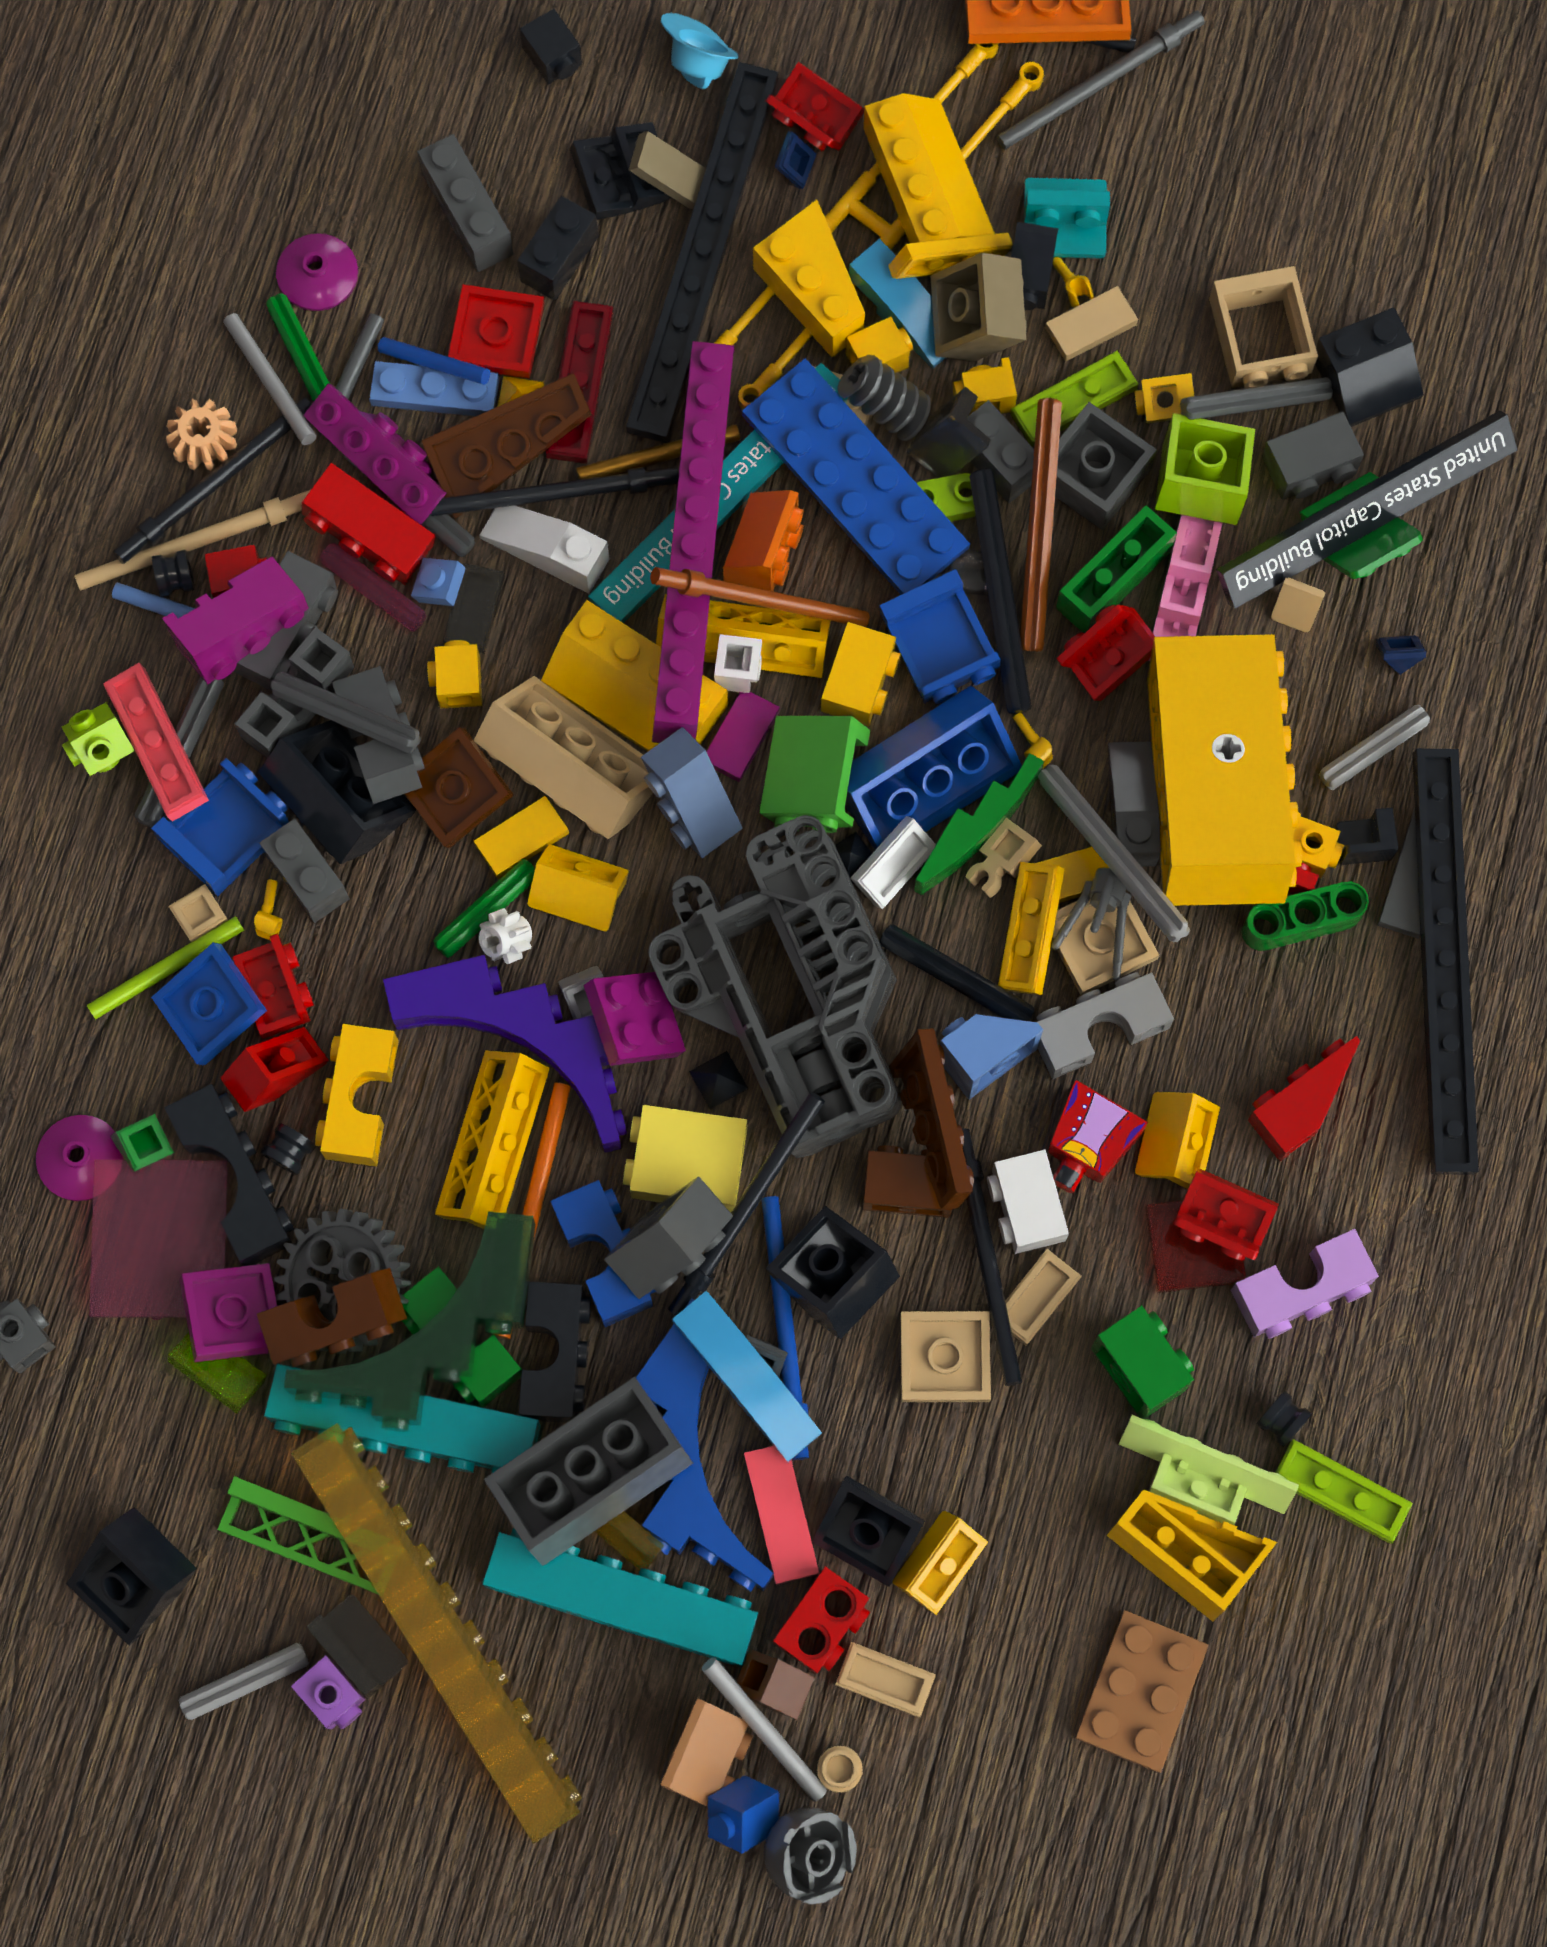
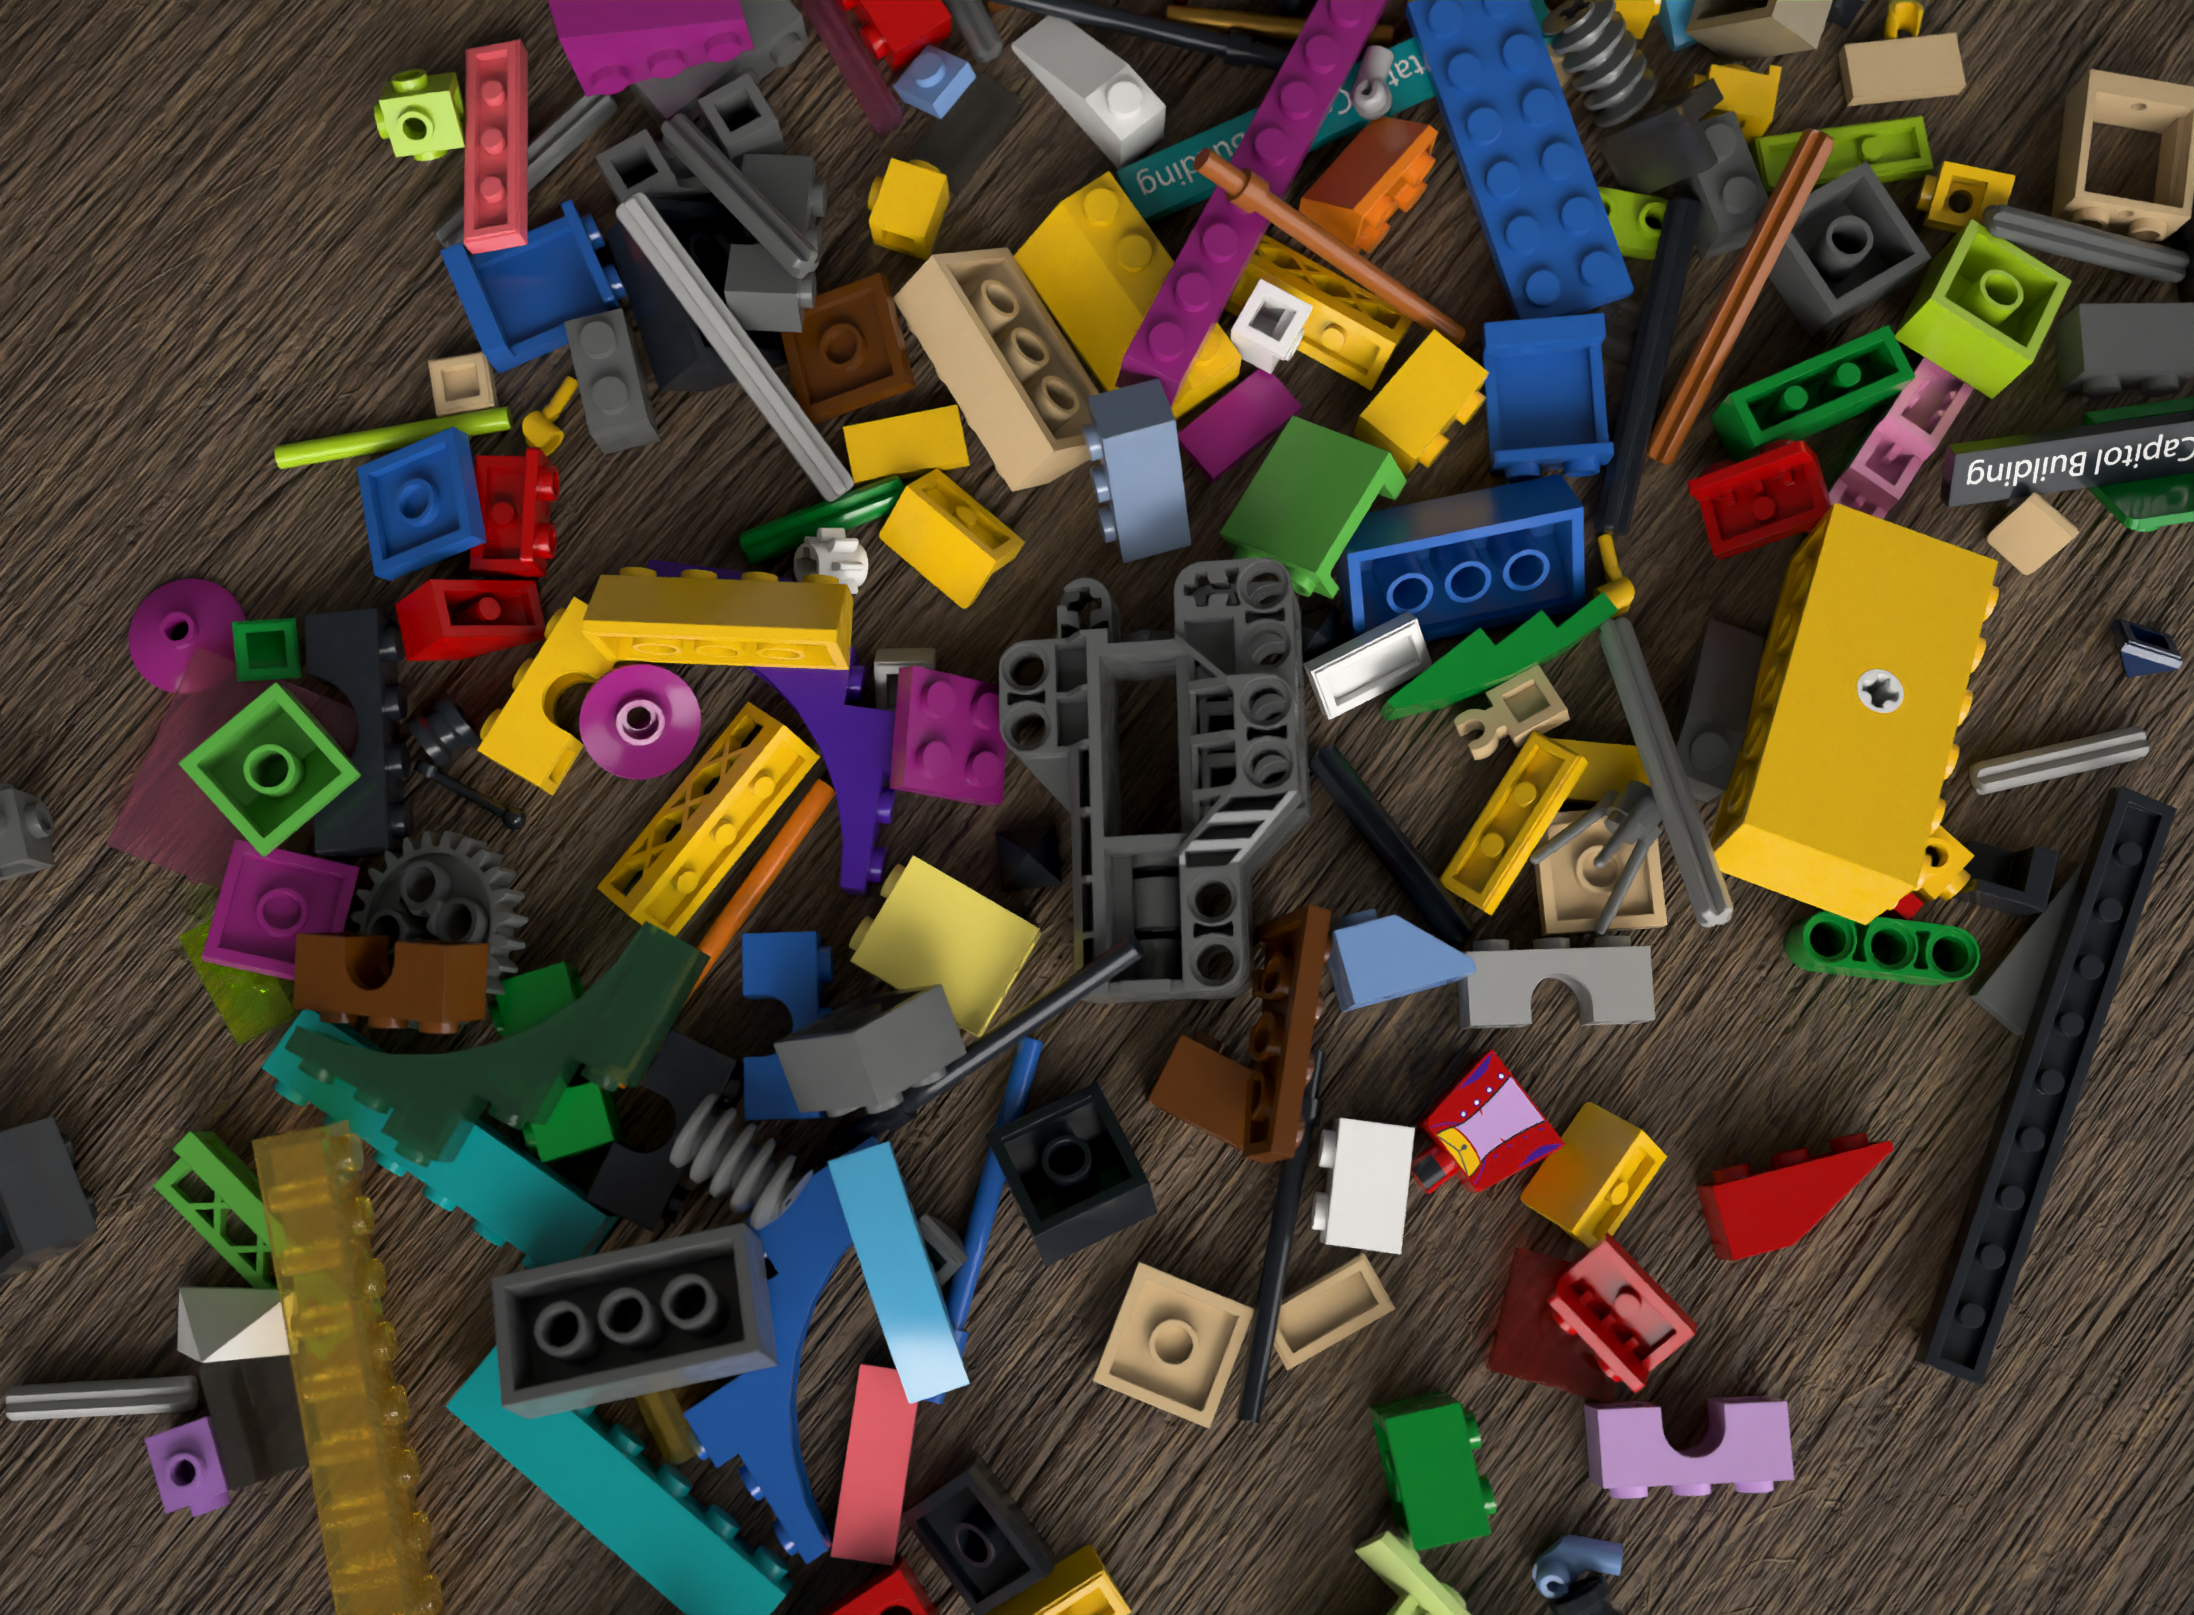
camera: 20 degrees right, 5 degrees up
none -> white slope [177,1286,301,1363]
none -> bright green slope [178,682,361,857]
none -> black hinge [413,759,526,830]
none -> magenta dish [579,663,701,780]
none -> yellow slope [582,567,854,670]
none -> light grey axle [615,192,854,502]
none -> dark grey piece [670,1093,813,1230]
none -> light grey arm [1349,45,1394,120]
none -> medium blue arm [1532,1534,1623,1599]

